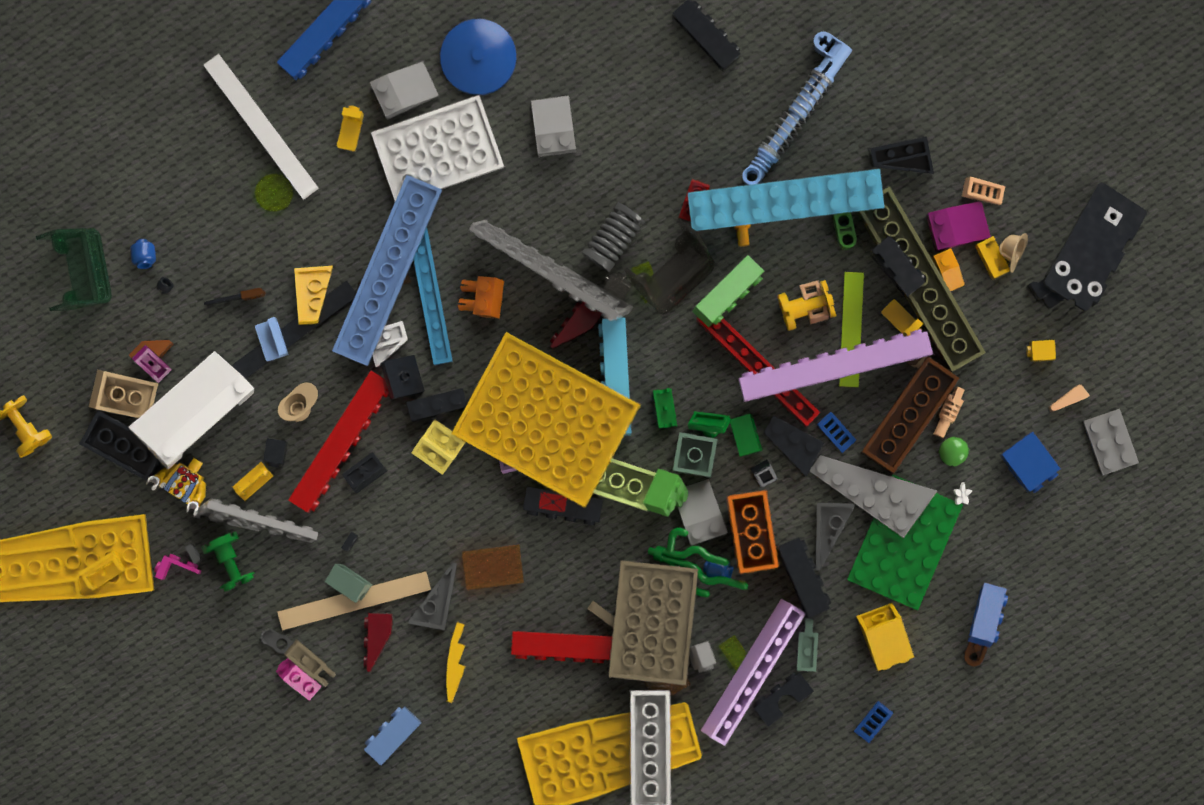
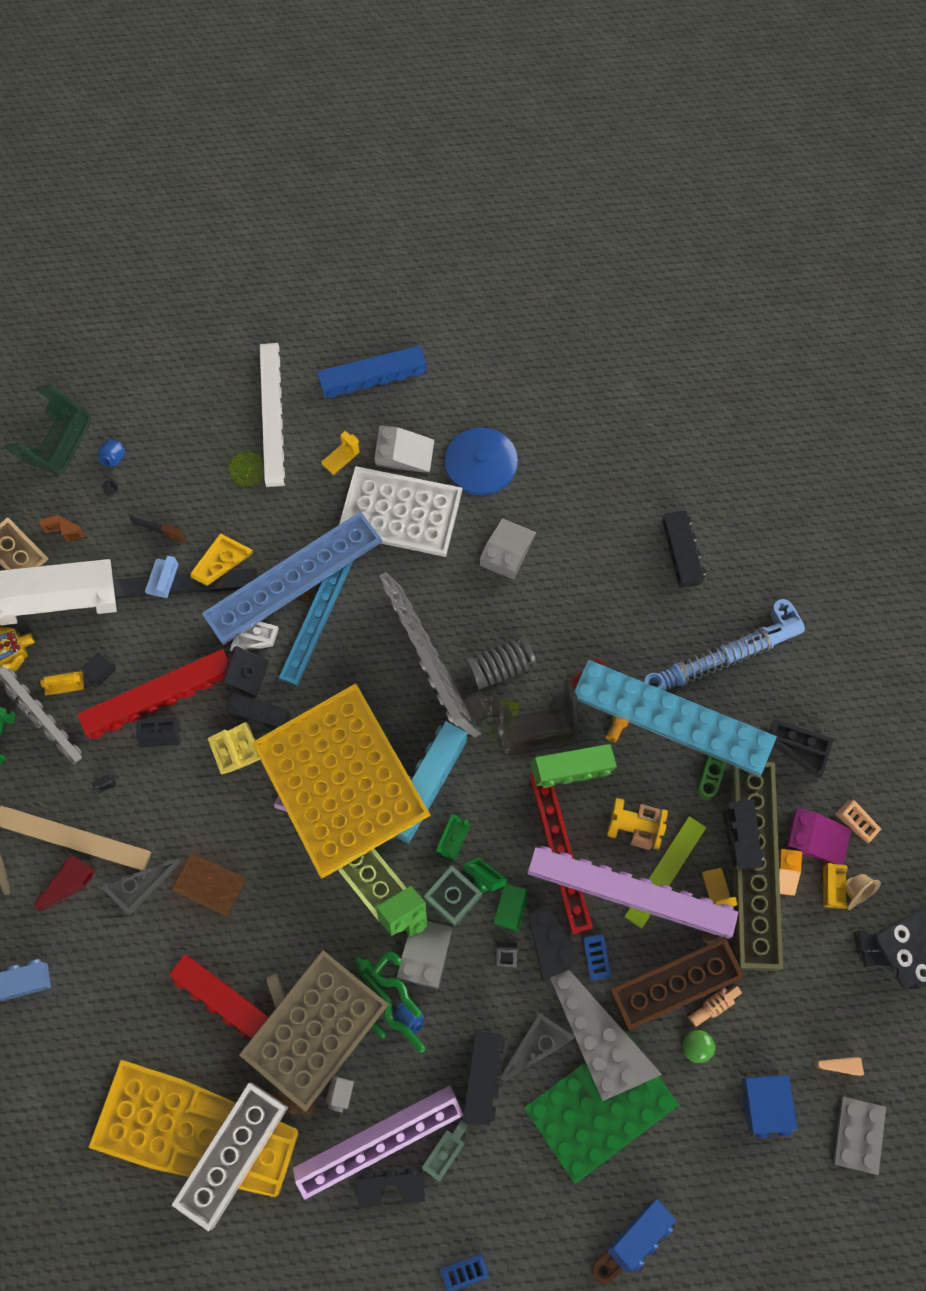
camera: 30 degrees right, 15 degrees down
magenta piece [132,345,172,383] -> none
tan piece [278,383,318,422] -> none
sand green hinge [325,564,373,603] -> none
yellow slope [446,622,466,703] -> none
orange brick [458,276,504,319] -> none
black brick [523,487,603,526] -> none
dark red slope [550,301,603,349] -> none
clear neon green tile [718,635,747,672] -> none
orange brick [727,490,779,574] -> none
yellow slope [856,603,914,671] -> none
white plant [953,482,972,505] -> none
yellow brick [1026,340,1056,362] -> none

